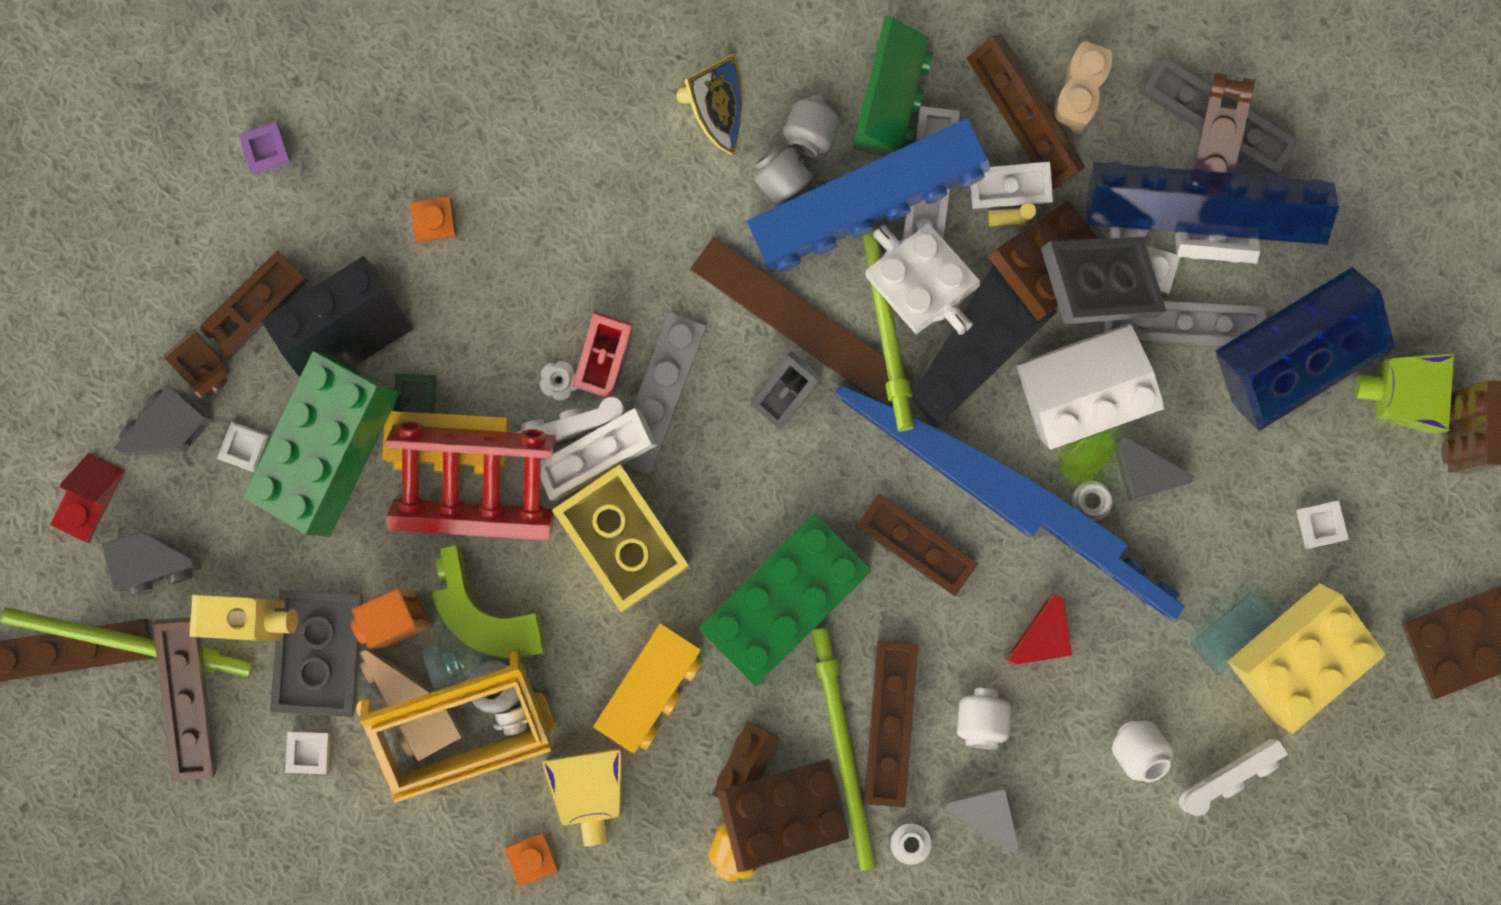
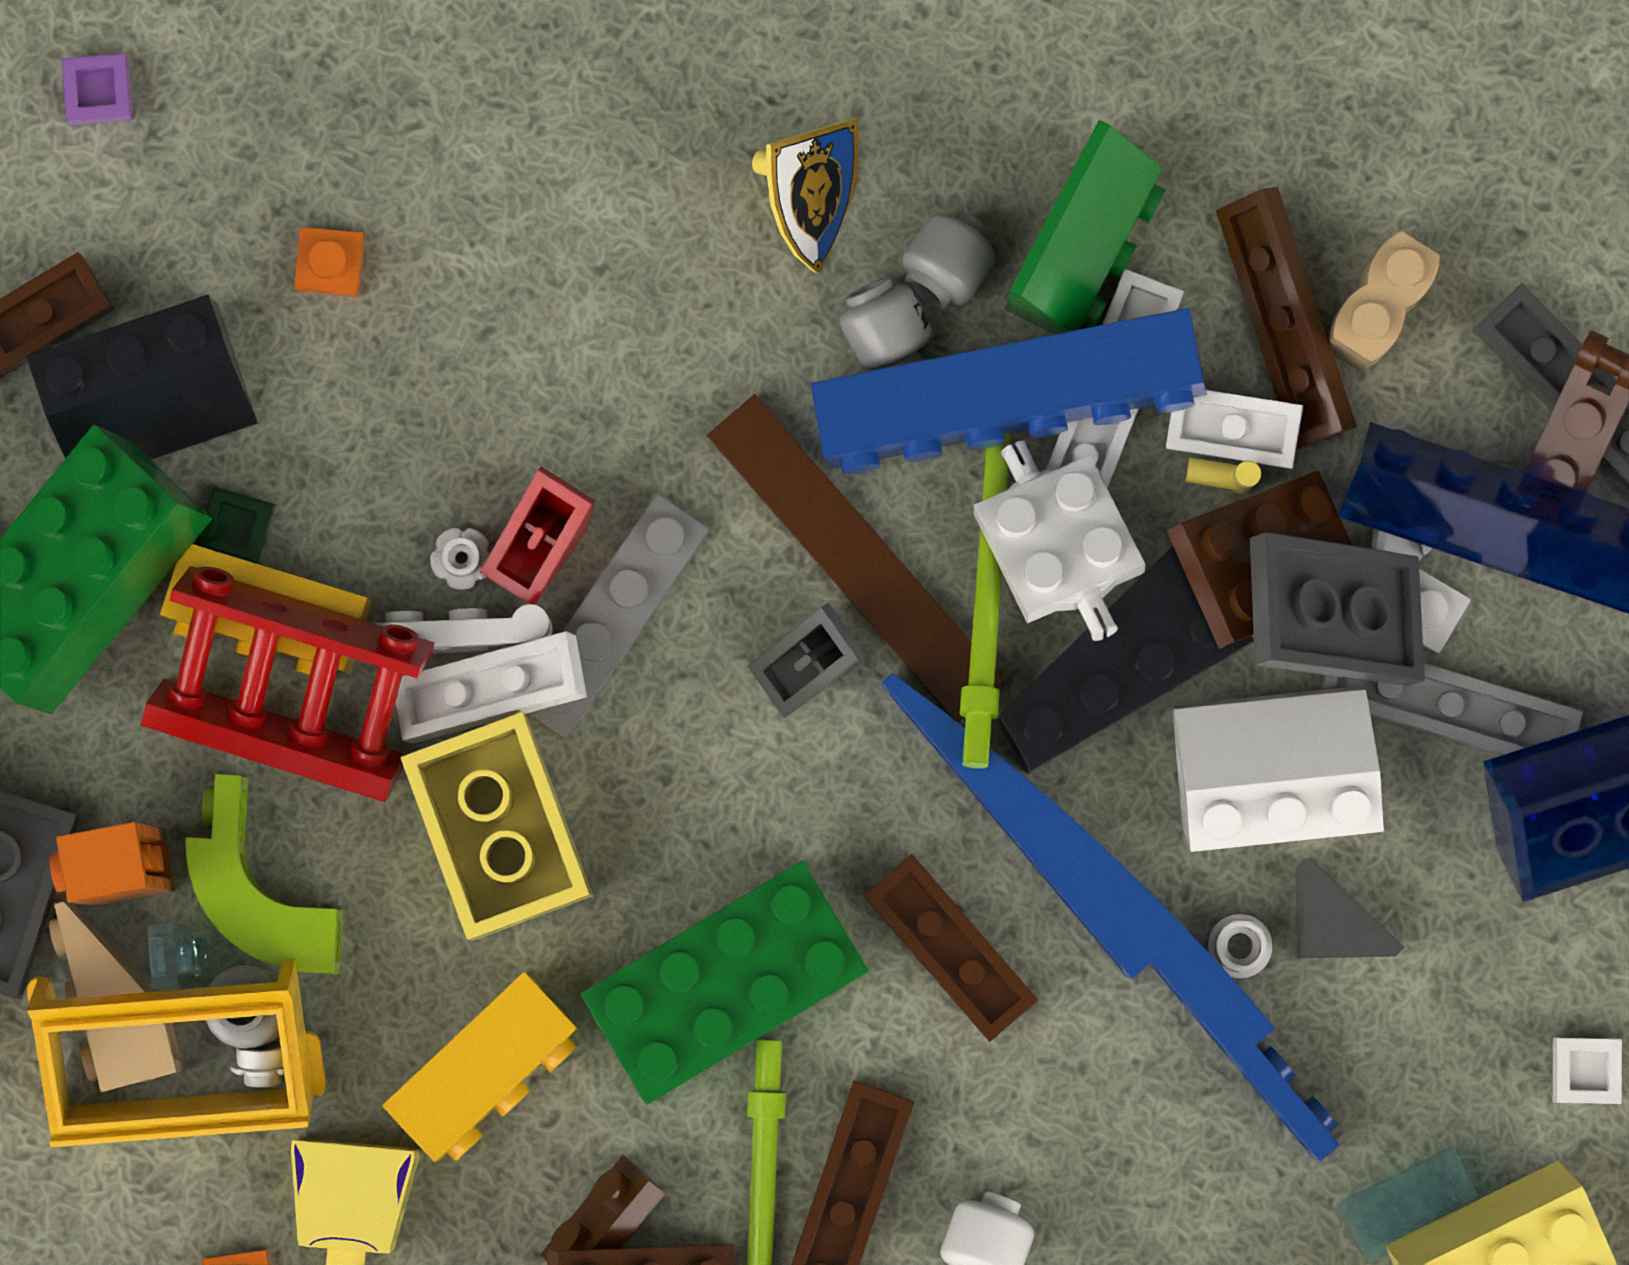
camera: 15 degrees right, 0 degrees up
red slope [1005,593,1073,665] -> none
clear neon green brick [1057,431,1118,485] -> none
white plate [1175,218,1261,264] -> none

